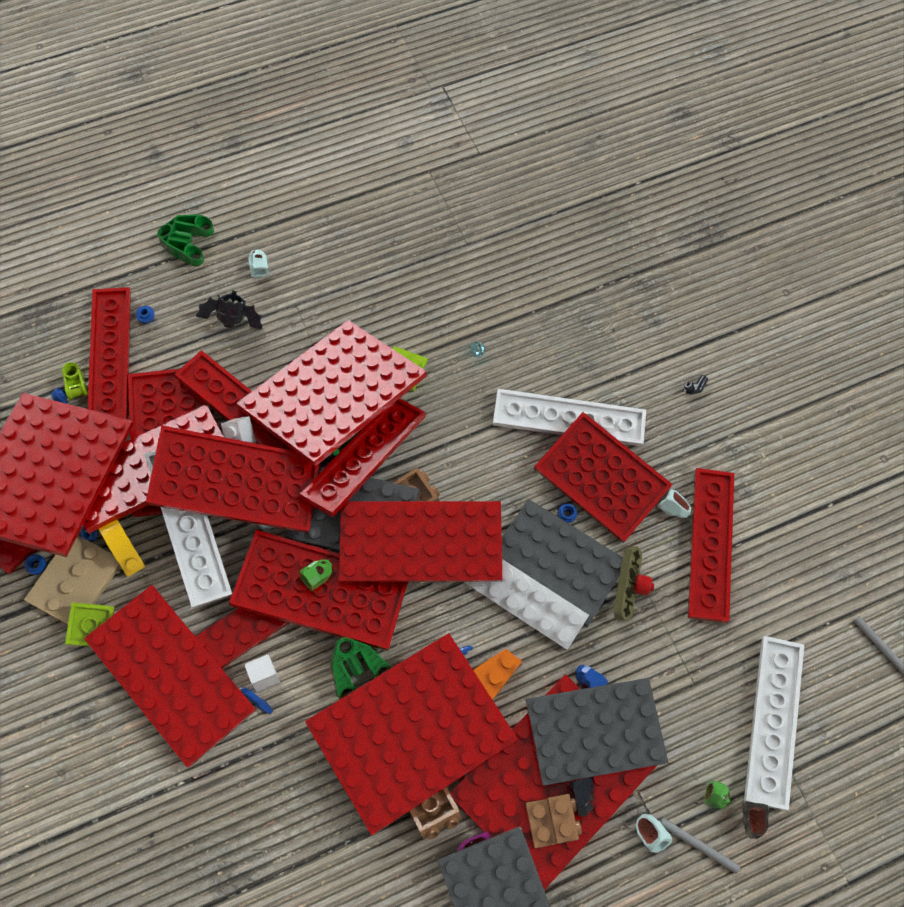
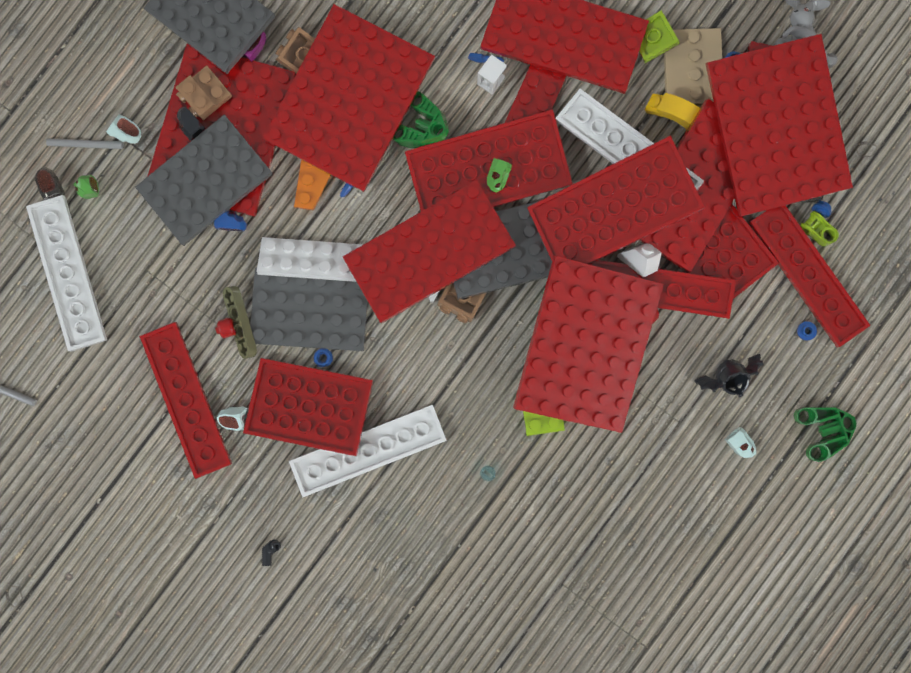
camera: 160 degrees right, 20 degrees up
red plate [300,398,426,517] -> none

